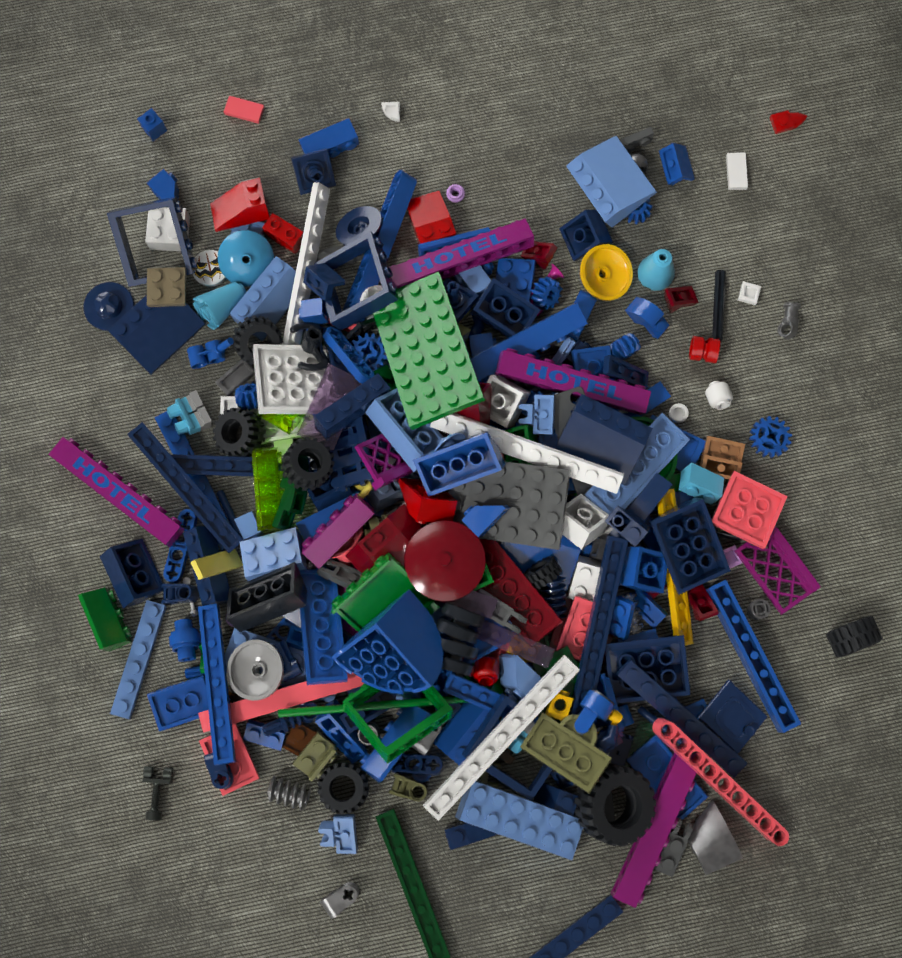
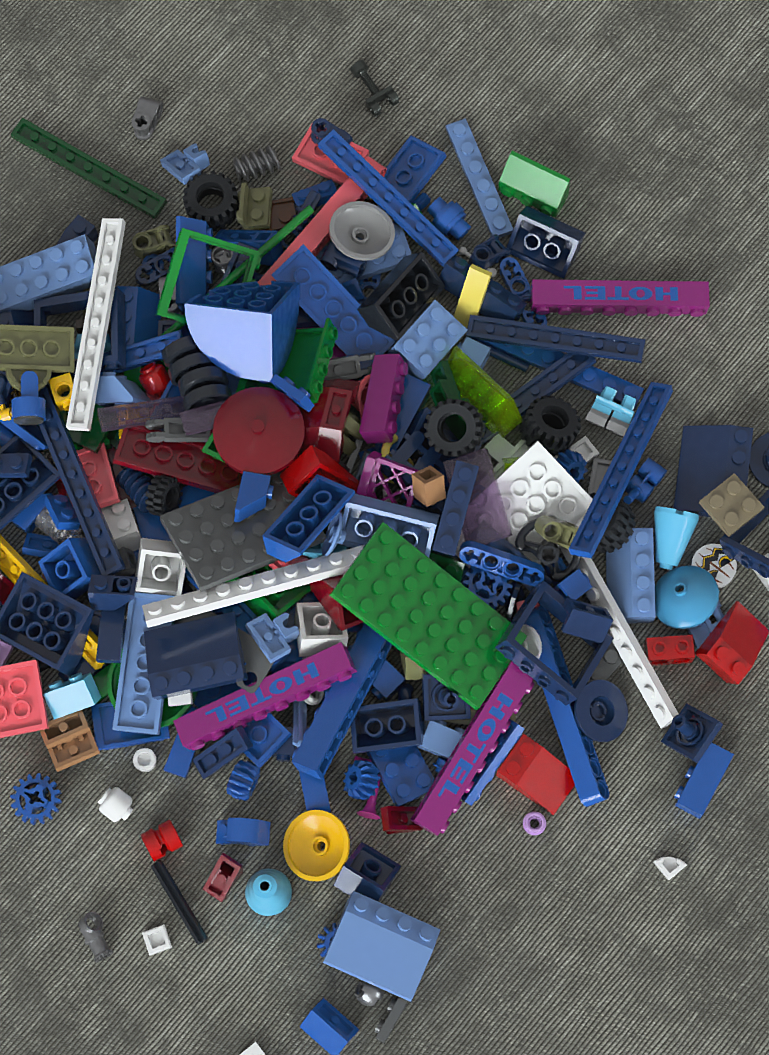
camera: 145 degrees right, 5 degrees down
none -> blue plate [270,374,315,412]
none -> medium nougat brick [412,465,446,507]
none -> olive piece [534,515,579,549]
none -> blue plate [569,382,673,559]

